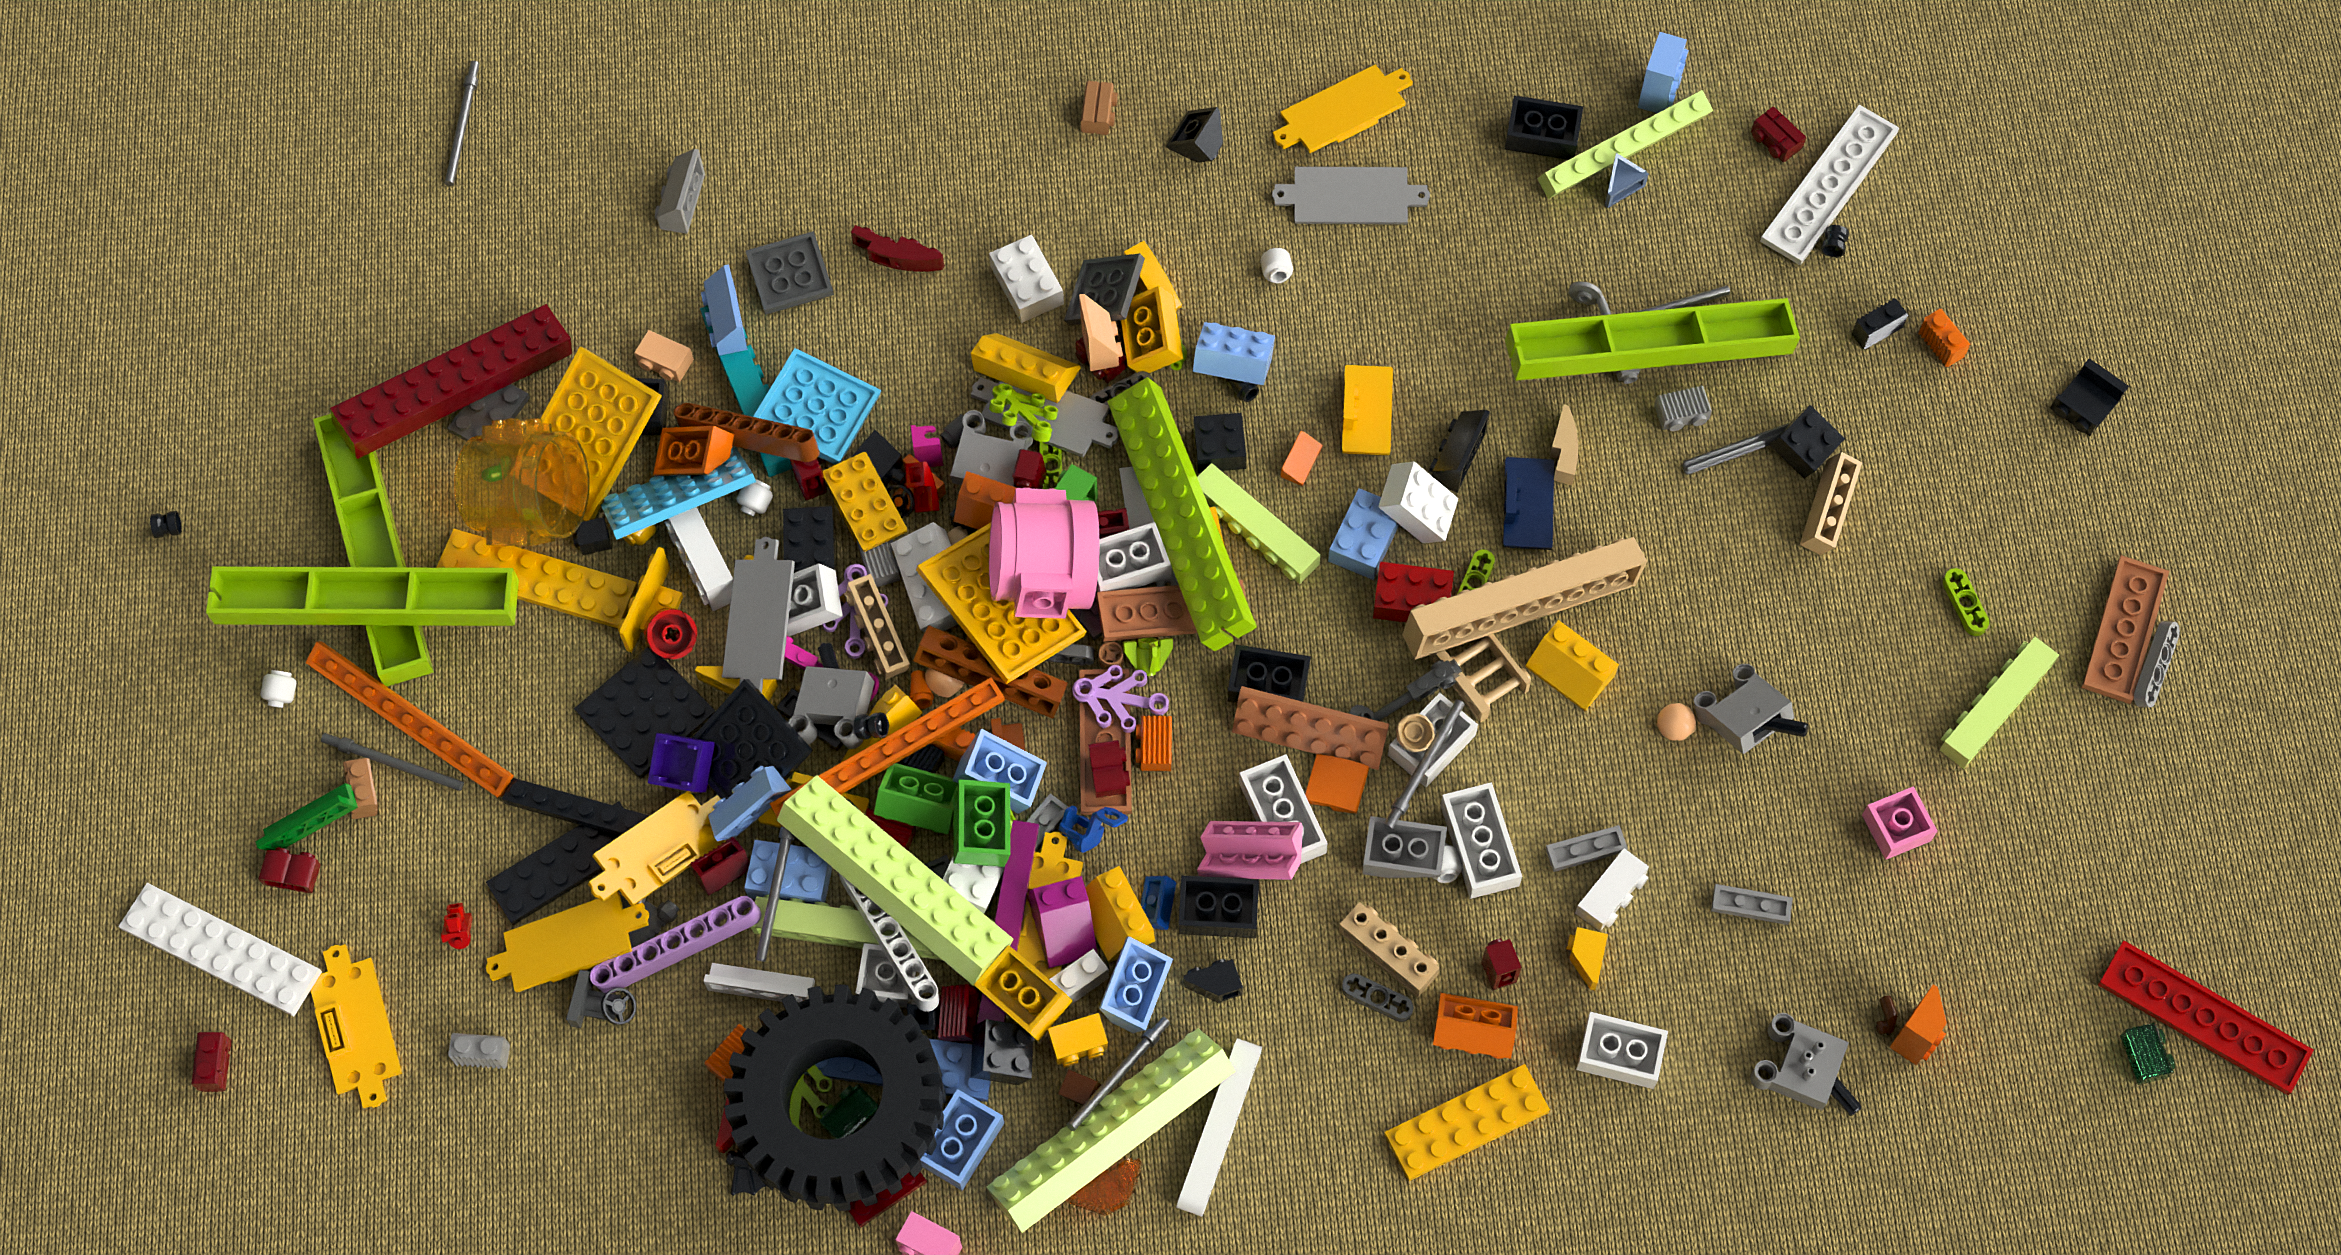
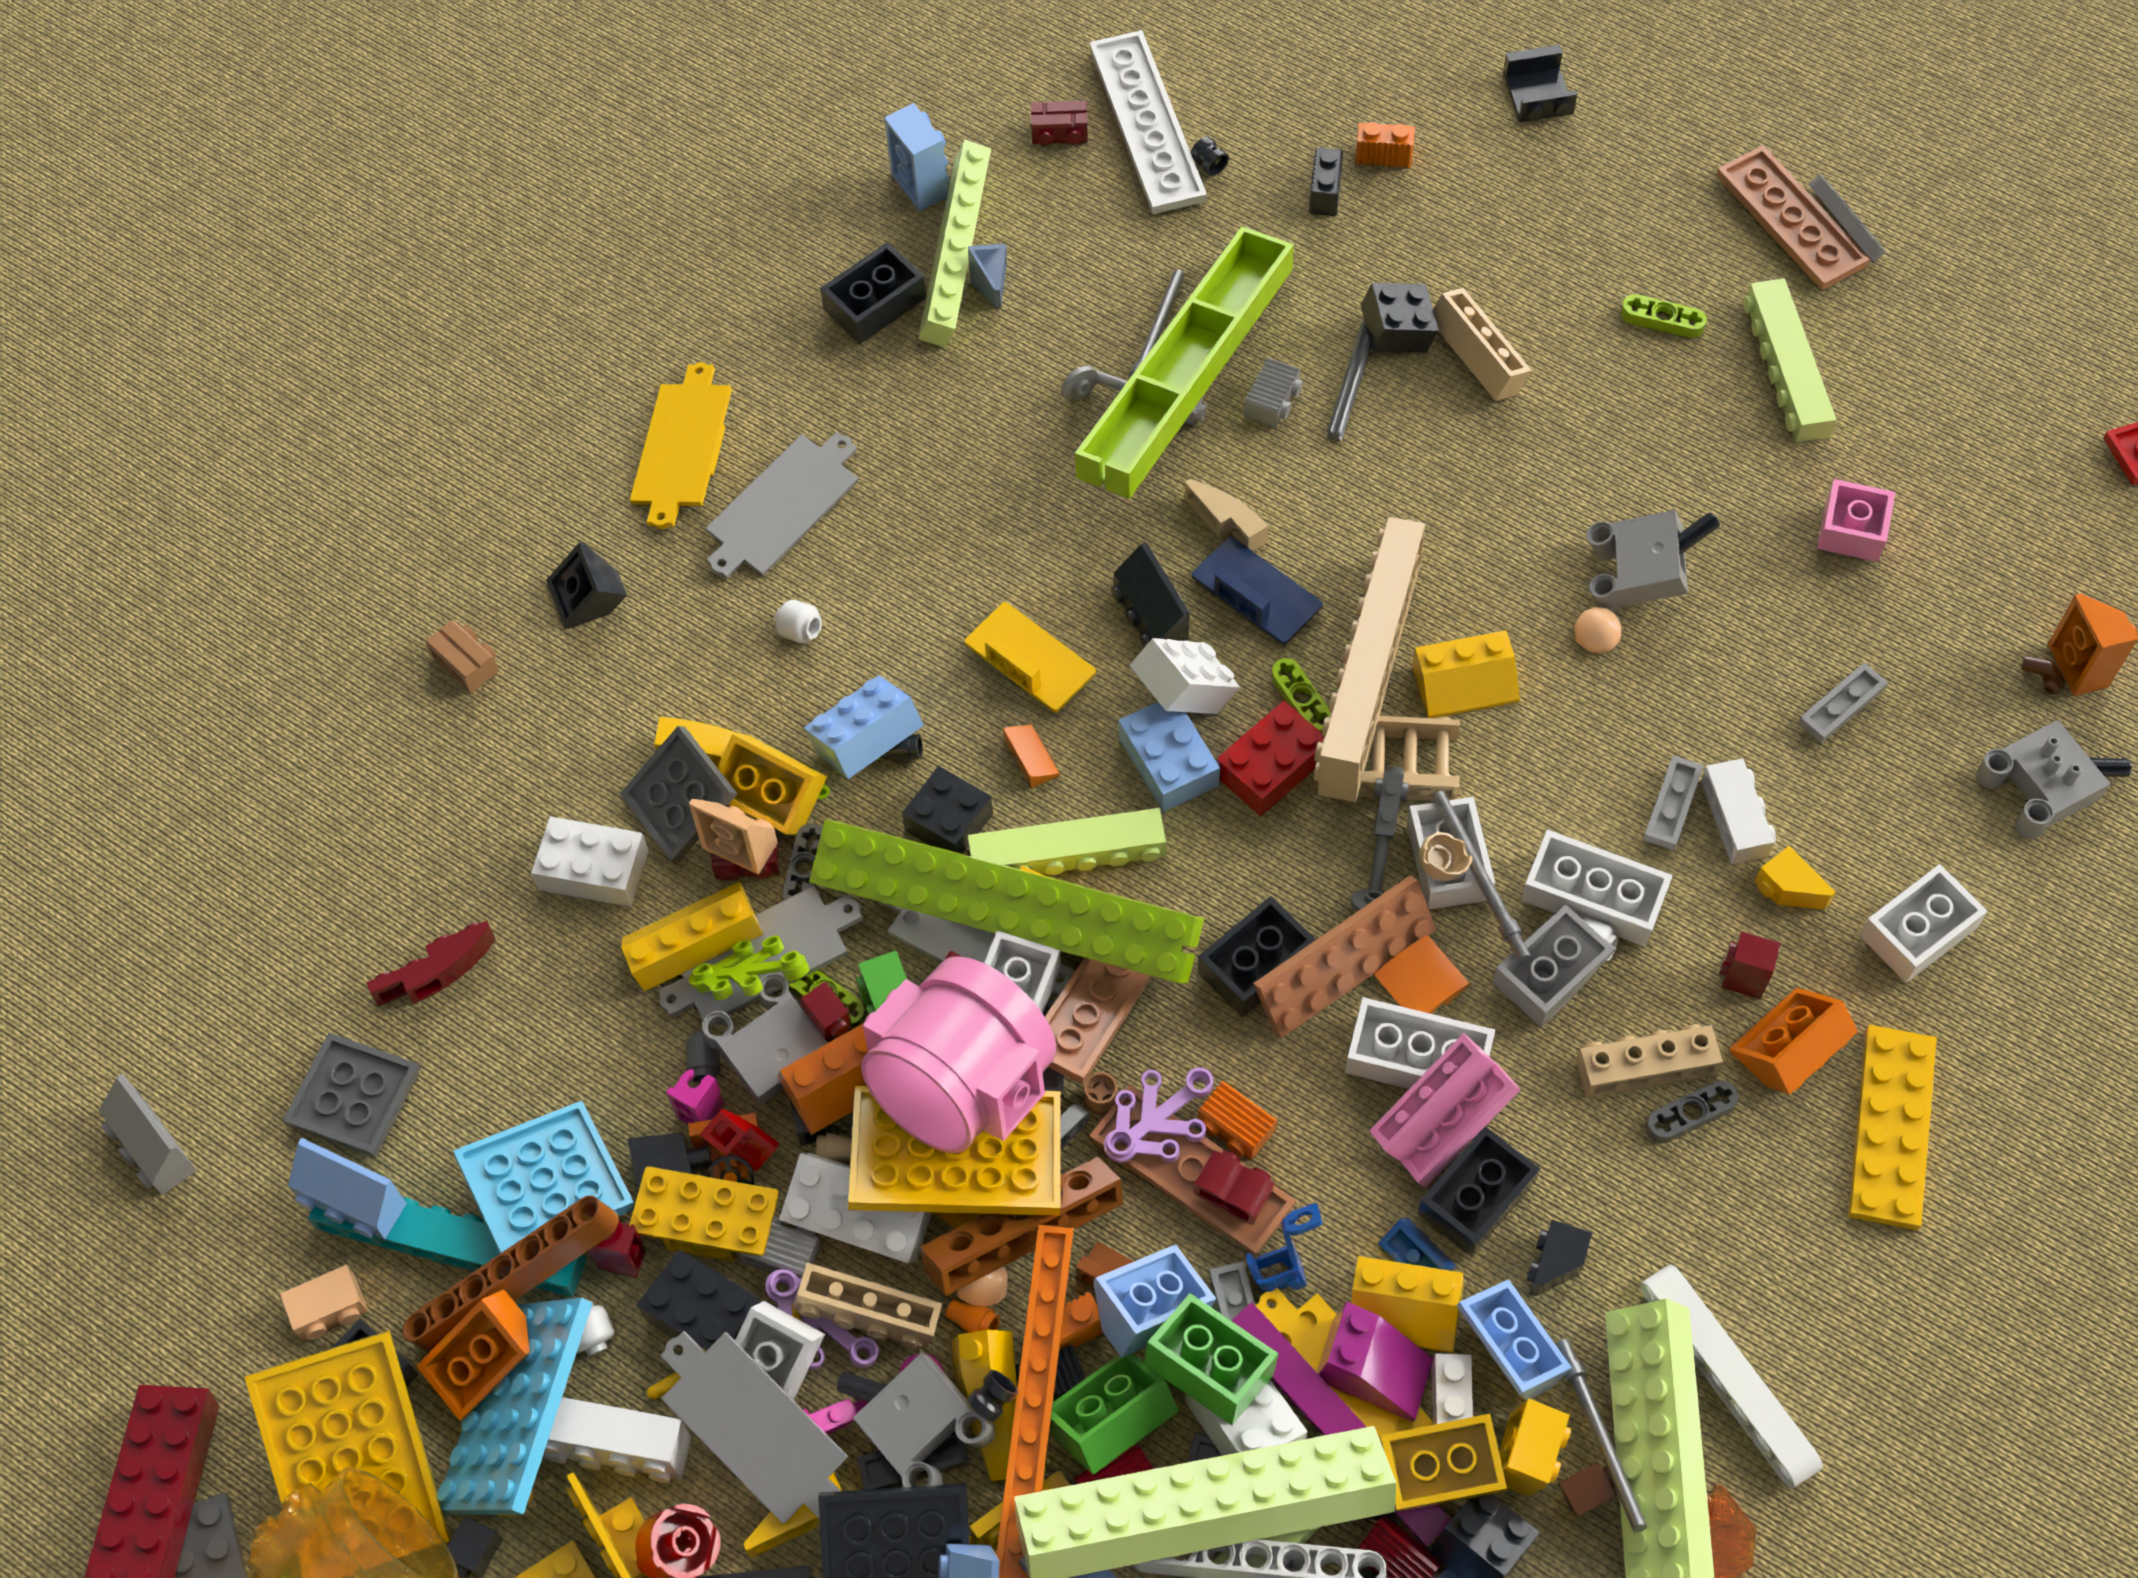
camera: 50 degrees left, 5 degrees down
lime brick [1123,638,1173,676] -> none

